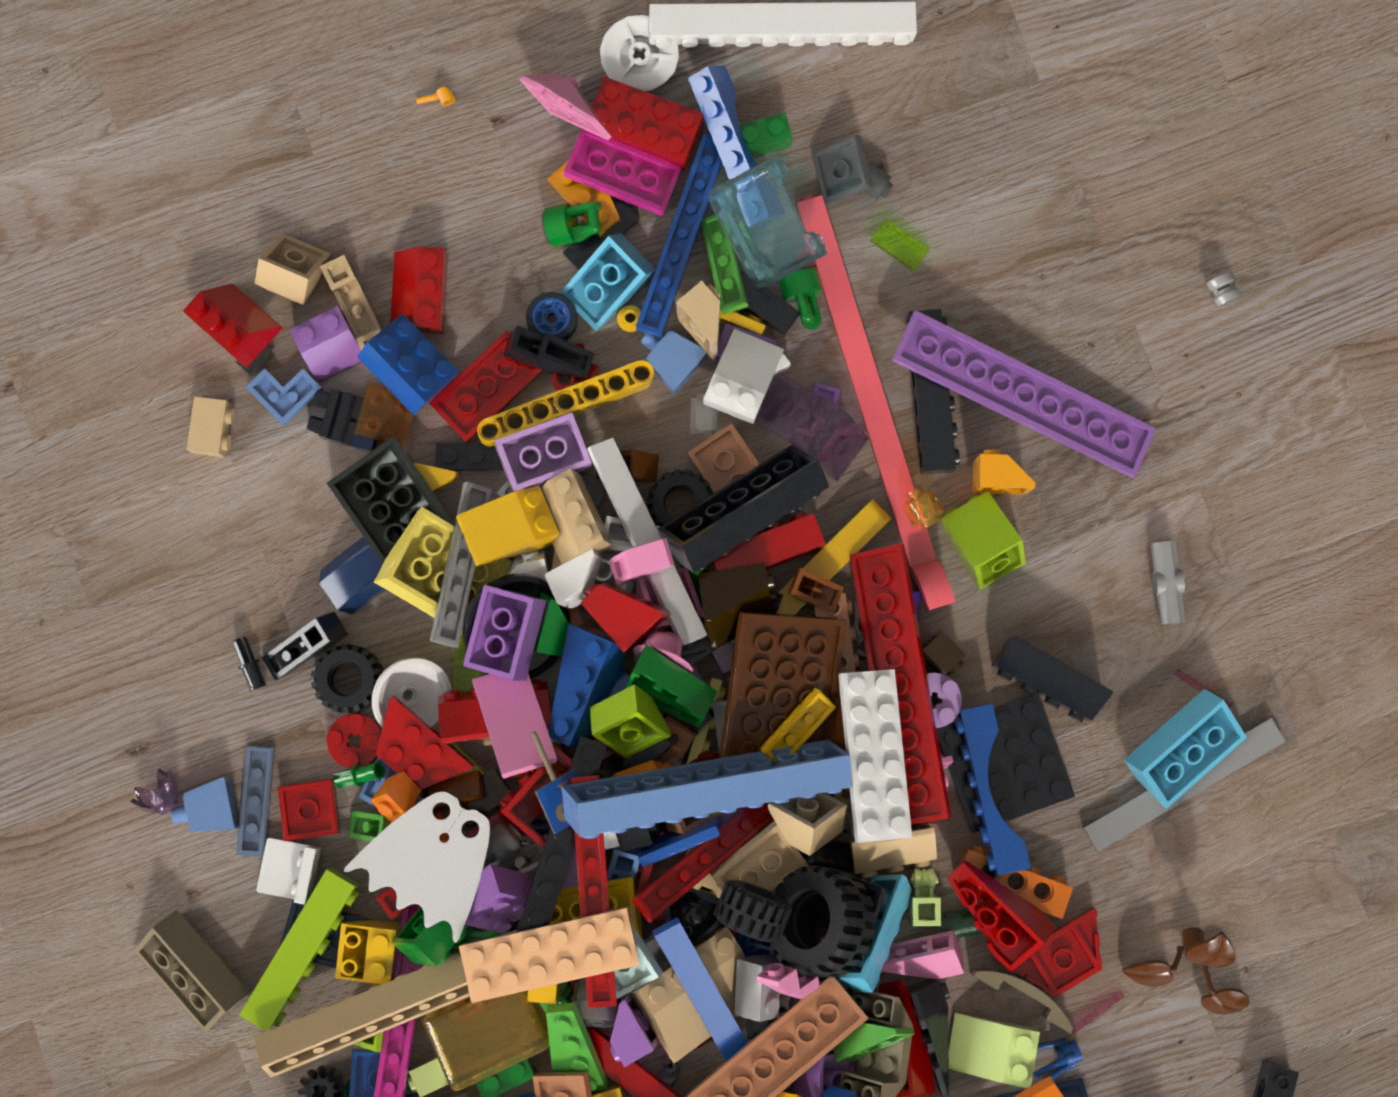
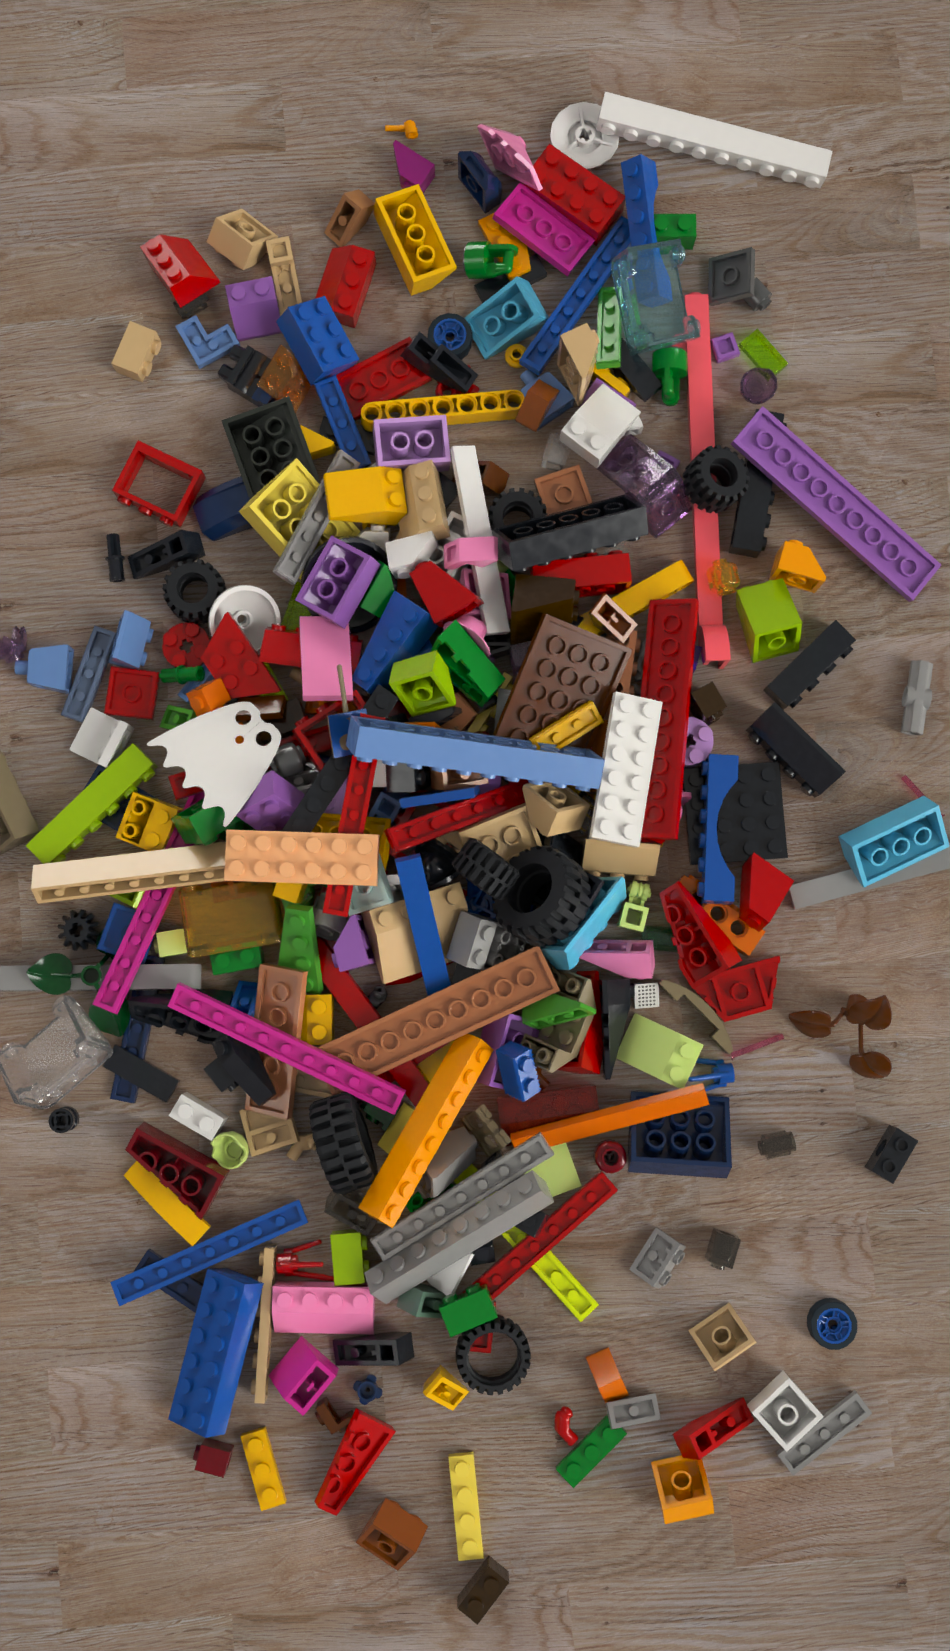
camera: 15 degrees right, 0 degrees up
bright pink slope [757,963,820,999] -> none
none -> medium blue slope [108,610,154,669]
none -> red window [112,440,206,528]
none -> blue tile [314,374,372,469]
none -> medium nougat slope [324,189,375,247]
none -> yellow slope [373,184,457,296]
none -> magenta slope [393,140,435,193]
none -> dark blue slope [458,151,502,214]
none -> dark orange slope [515,379,560,432]
none -> white slope [634,982,659,1009]
none -> black tyre [682,445,750,513]
none -> medium lavender tile [710,332,740,364]
none -> hair [739,367,778,405]
none -> red slope [739,852,794,932]
none -> black brick [763,620,856,710]

